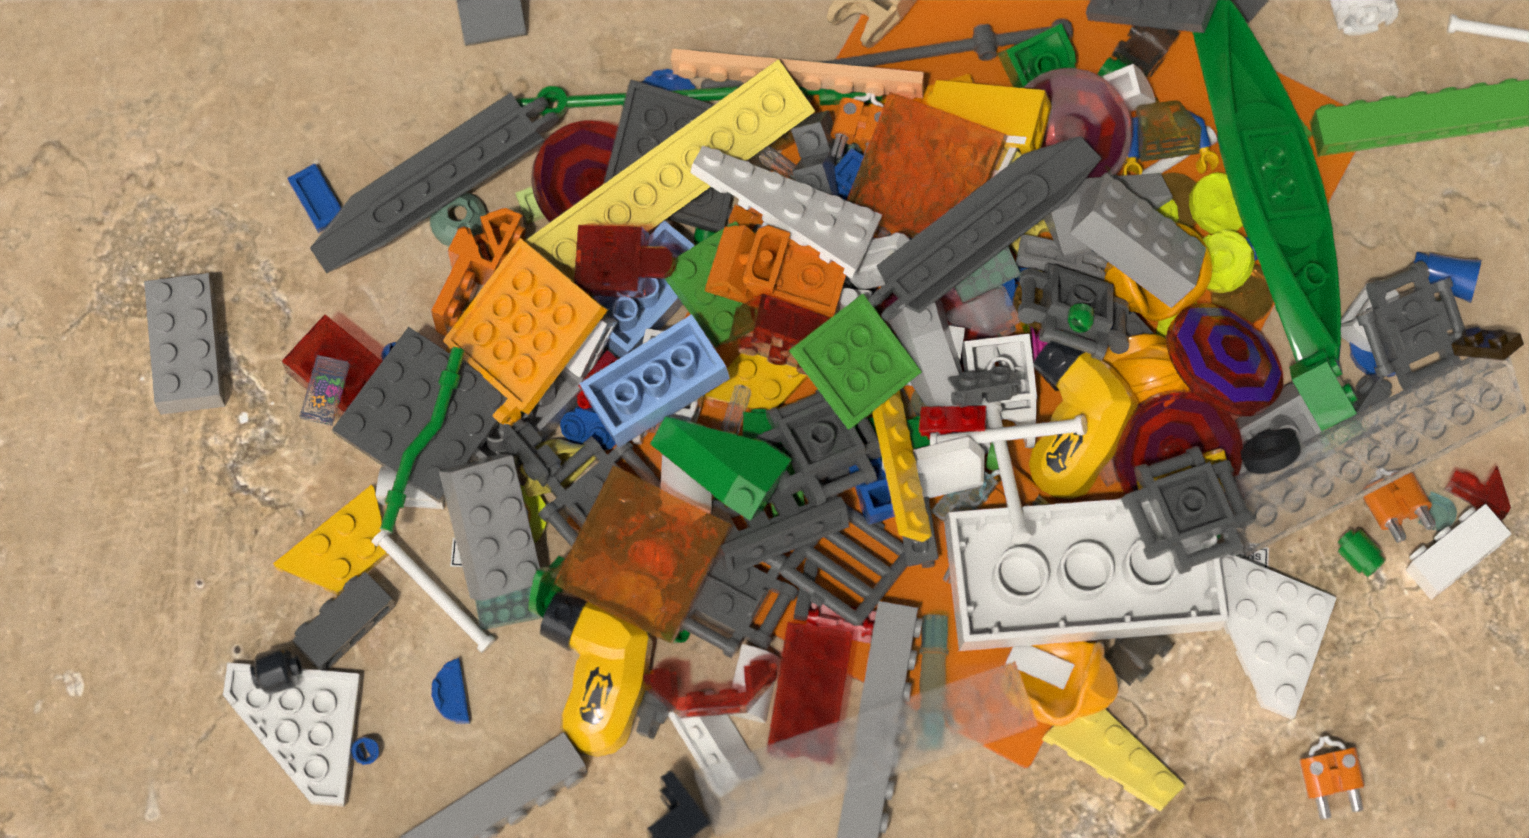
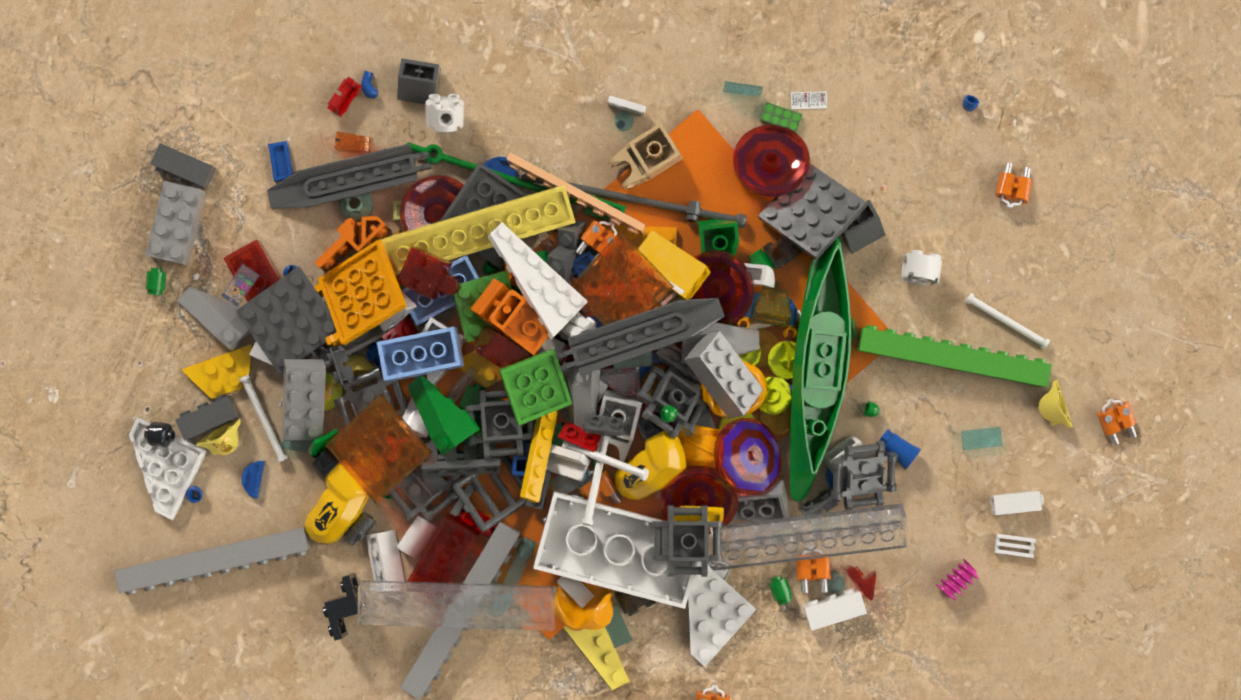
camera: 25 degrees right, 15 degrees up
green bar [380,347,465,533] -> none
clear red slope [643,660,778,719] -> none
black tyre [1241,429,1301,474] -> none
brick [1289,349,1358,431] -> none
dark brown plate [1451,327,1524,361] -> none
none -> green brick [145,267,166,295]
none -> dark grey brick [151,143,216,189]
none -> light grey wedge [177,286,250,350]
none -> light yellow hat [196,418,241,456]
none -> red hinge [327,76,362,117]
none -> clear orange leg [334,131,373,154]
none -> blue arm [361,71,378,99]
none -> white brick [425,94,464,132]
none -> sand green tile [606,604,632,648]
none -> green hinge [864,401,880,417]

